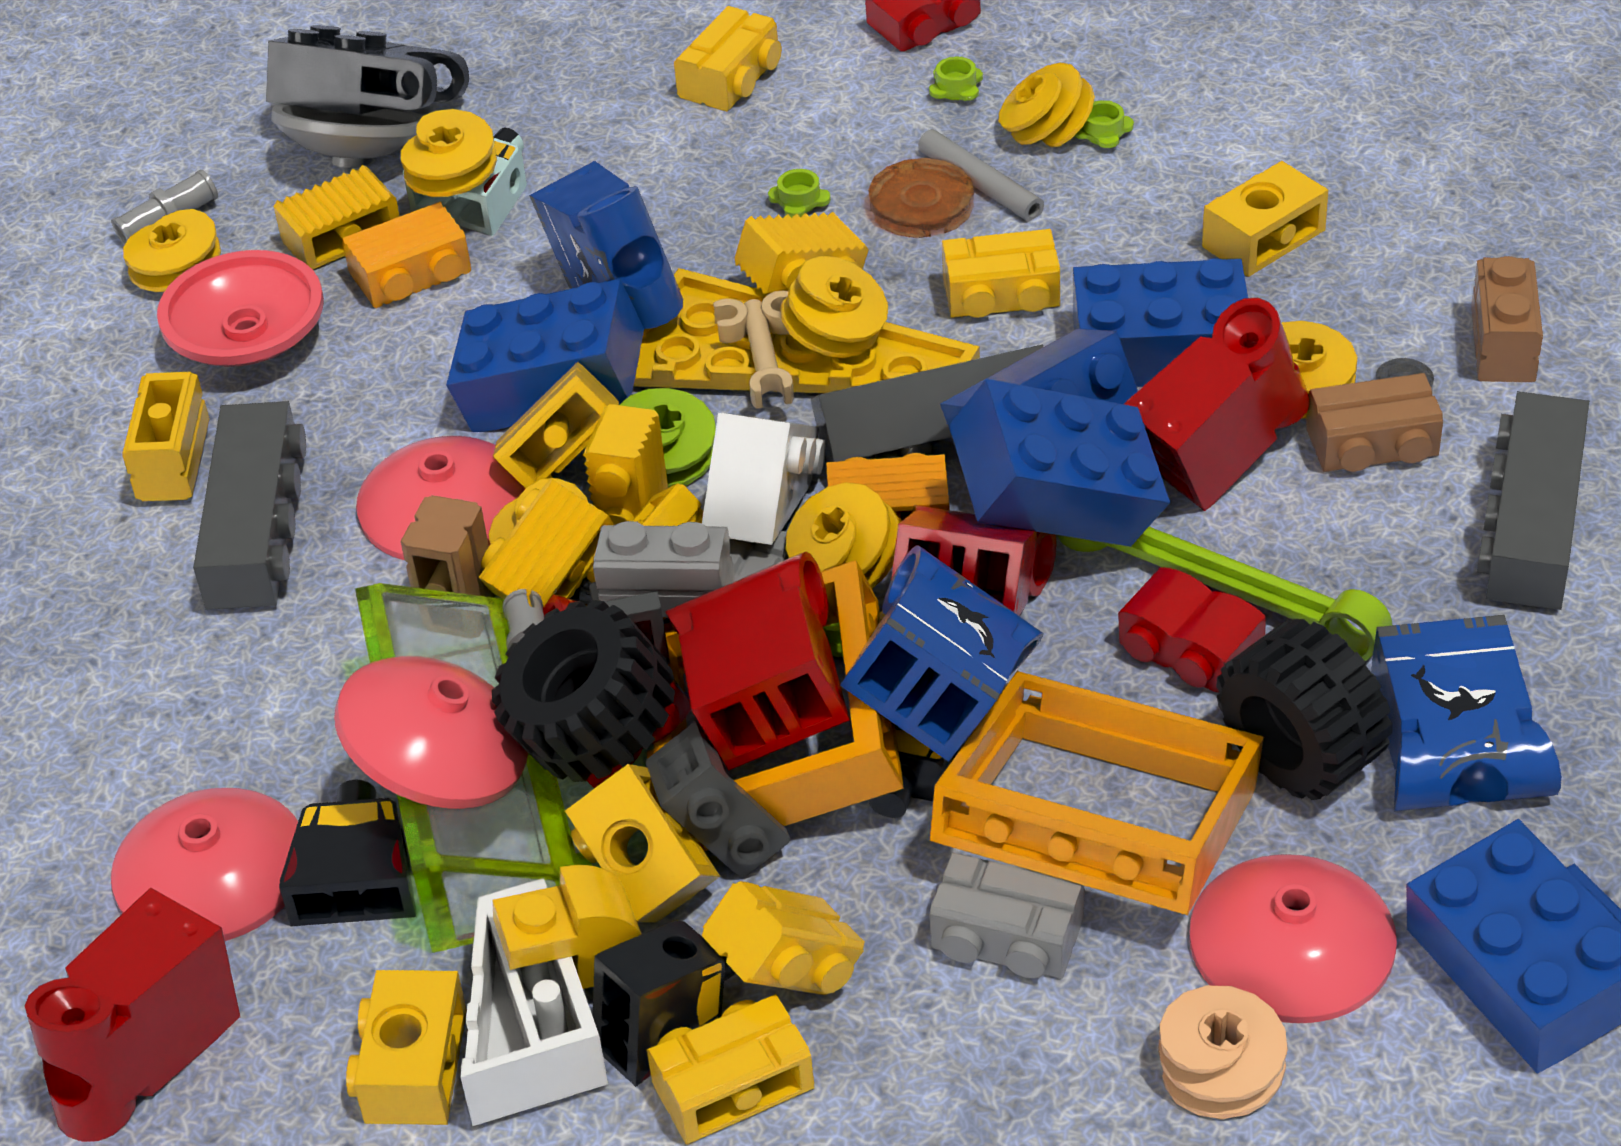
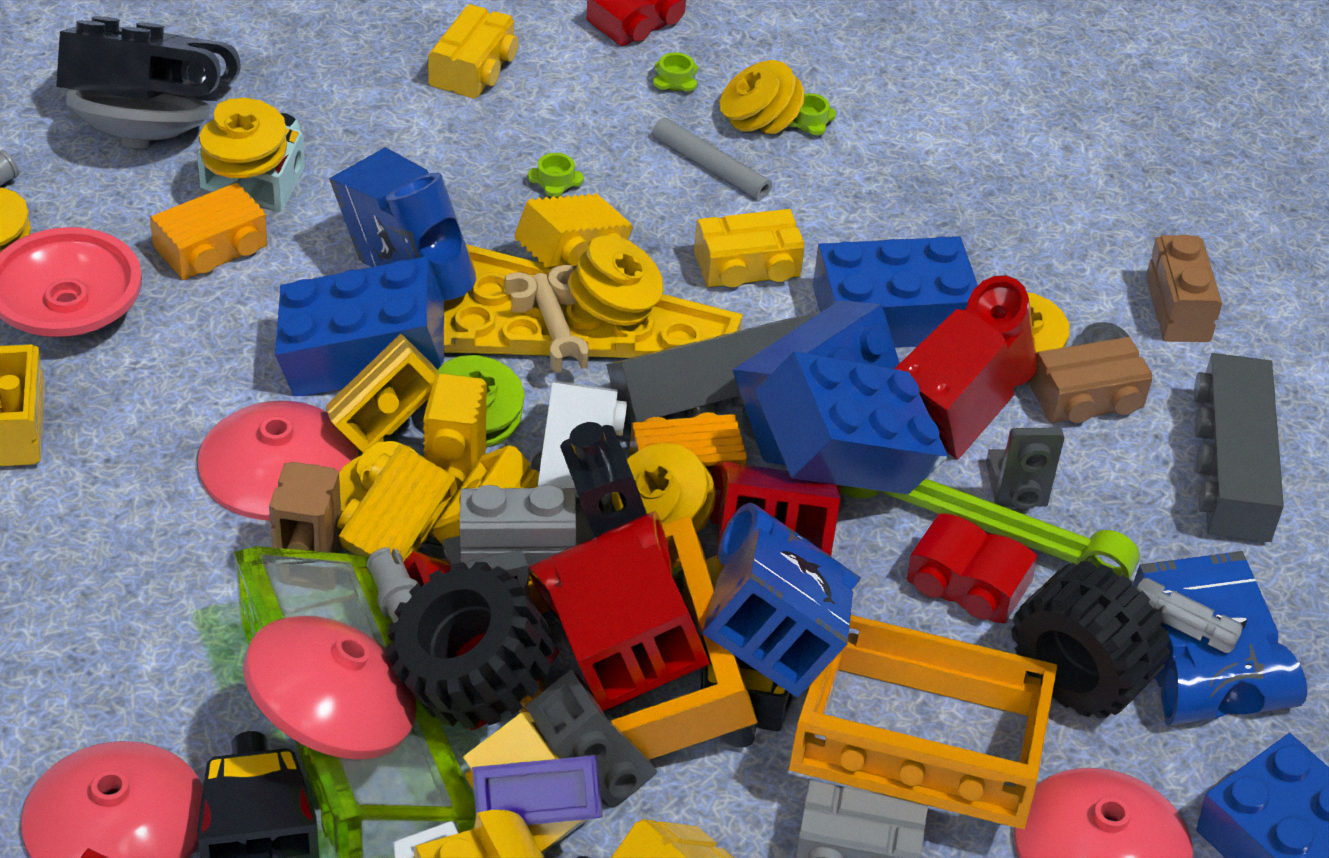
camera: 15 degrees left, 0 degrees up
dark grey brick [193,401,306,610] -> none
yellow brick [273,165,400,270] -> none
clear orange tile [868,158,974,238] -> none
yellow brick [1202,161,1329,277] -> none
none -> tile [472,755,603,825]
none -> black torso [560,422,647,537]
none -> dark grey bracket [986,427,1065,509]
none -> light grey axle [1136,578,1243,653]

